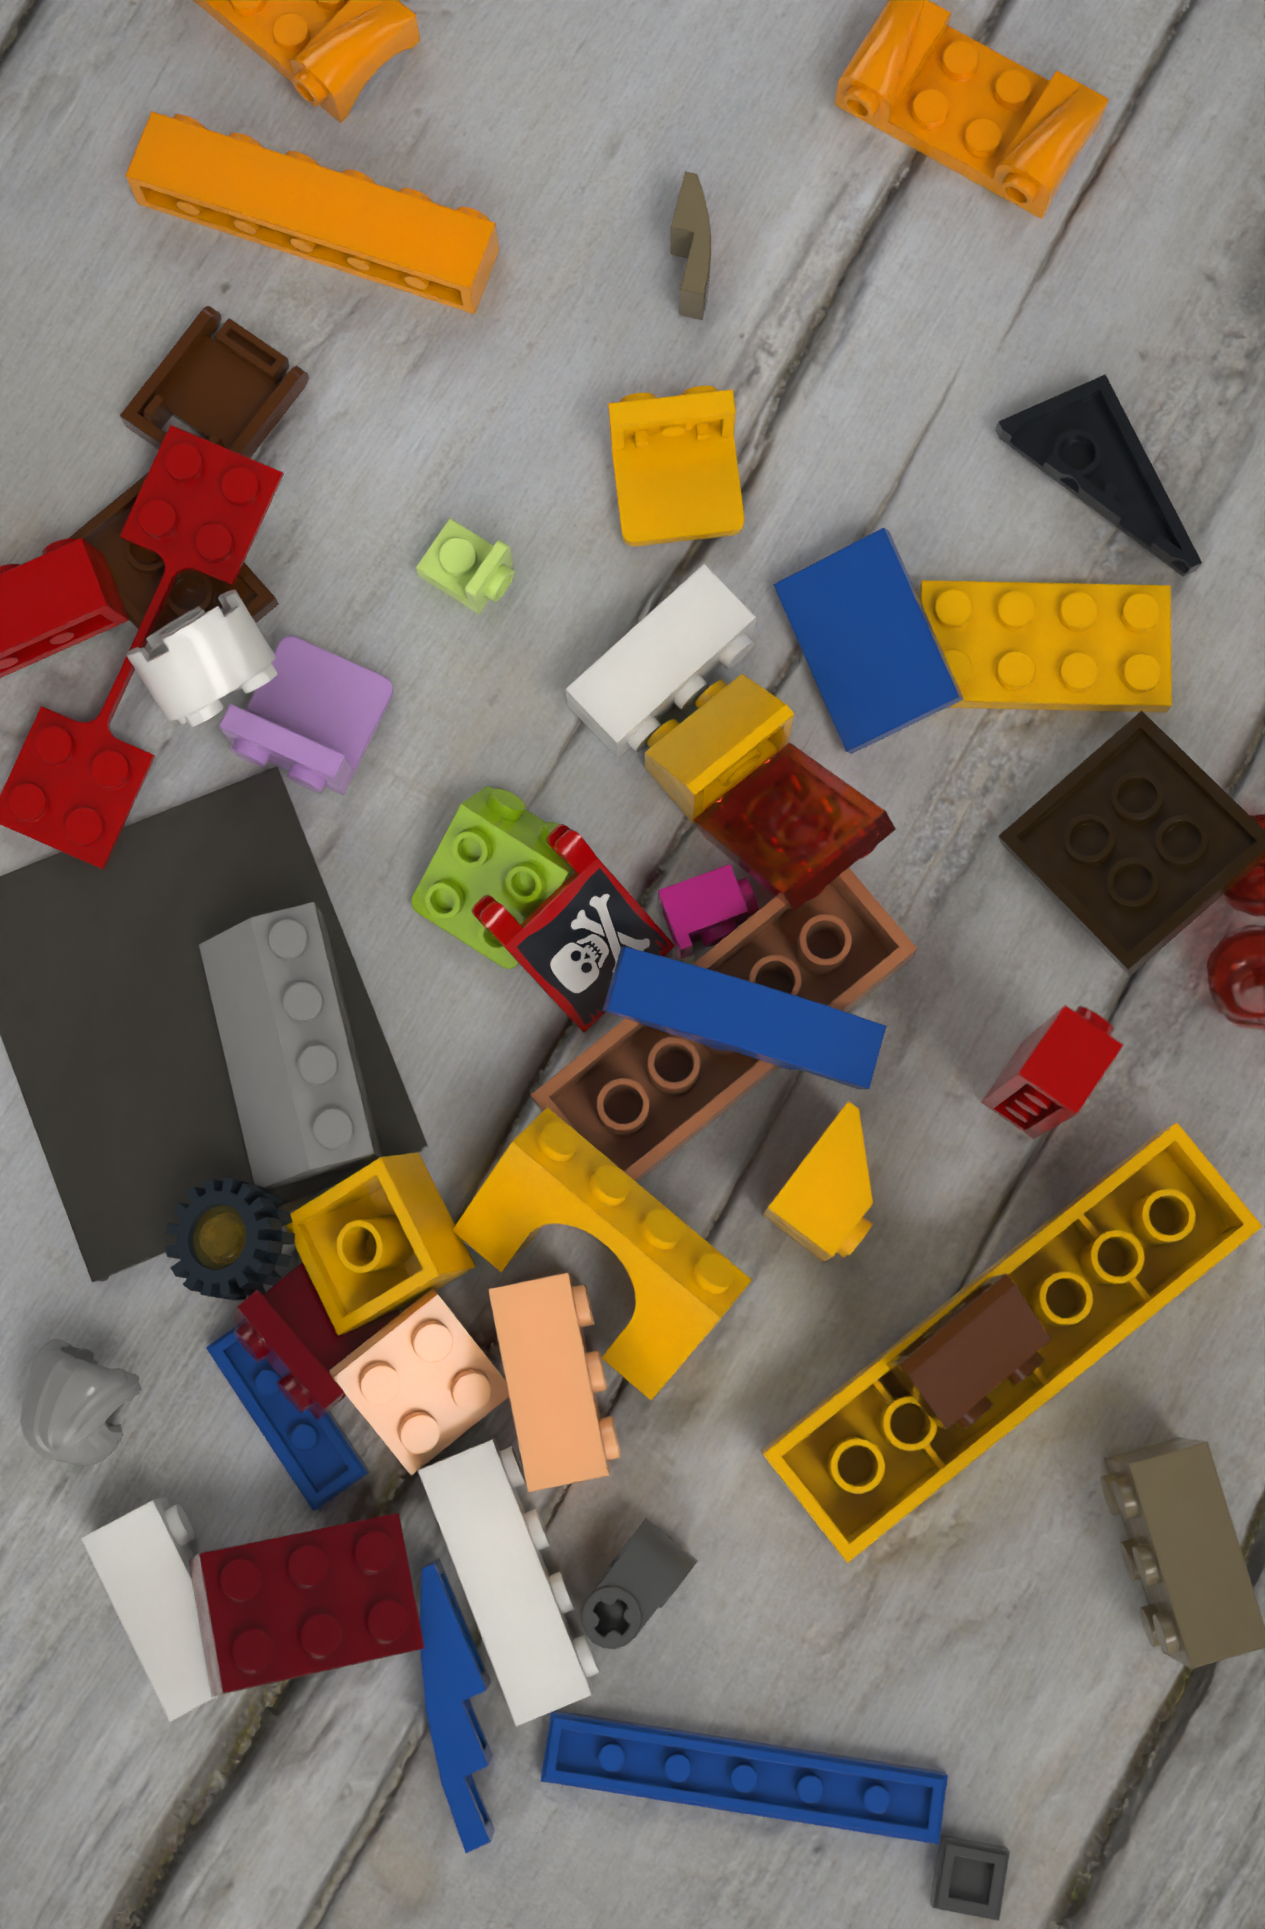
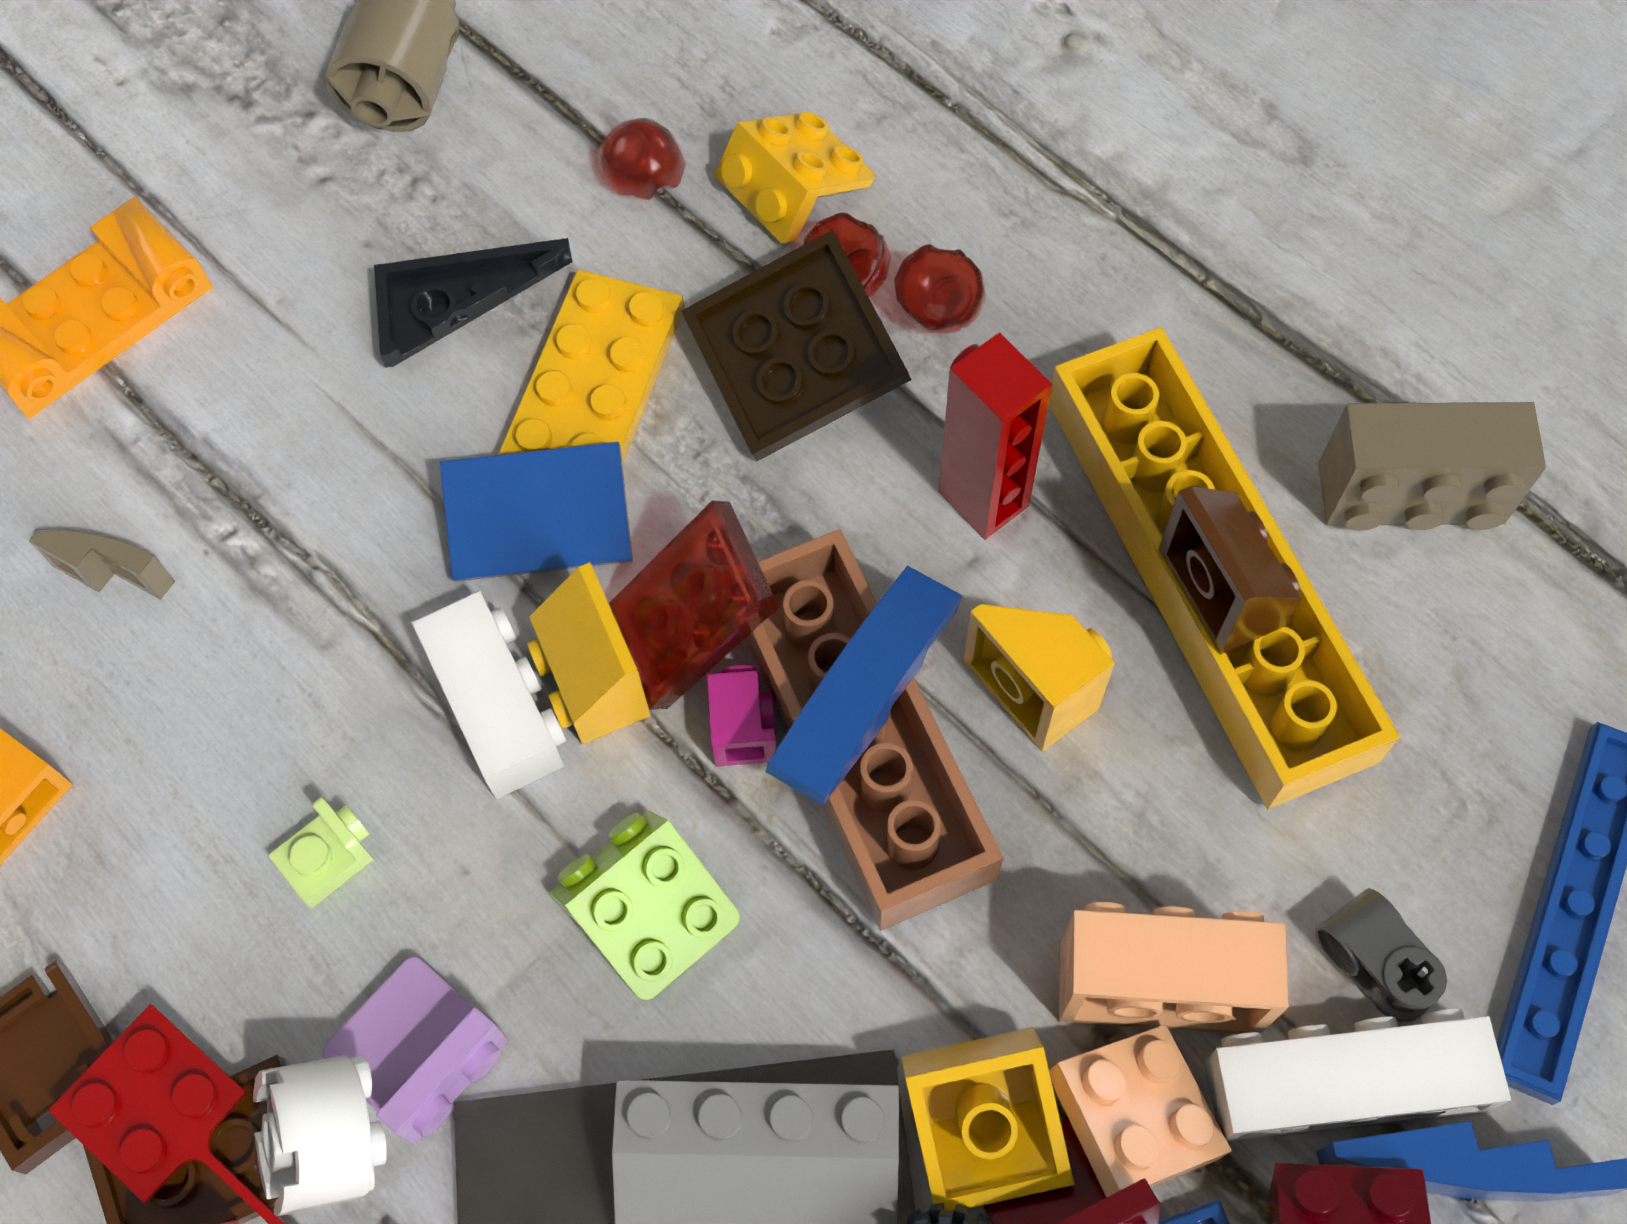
camera: 75 degrees left, 15 degrees down
yellow arch [452,1107,752,1401] -> none
flag [471,824,675,1033] -> none
yellow bracket [608,385,745,547] -> none

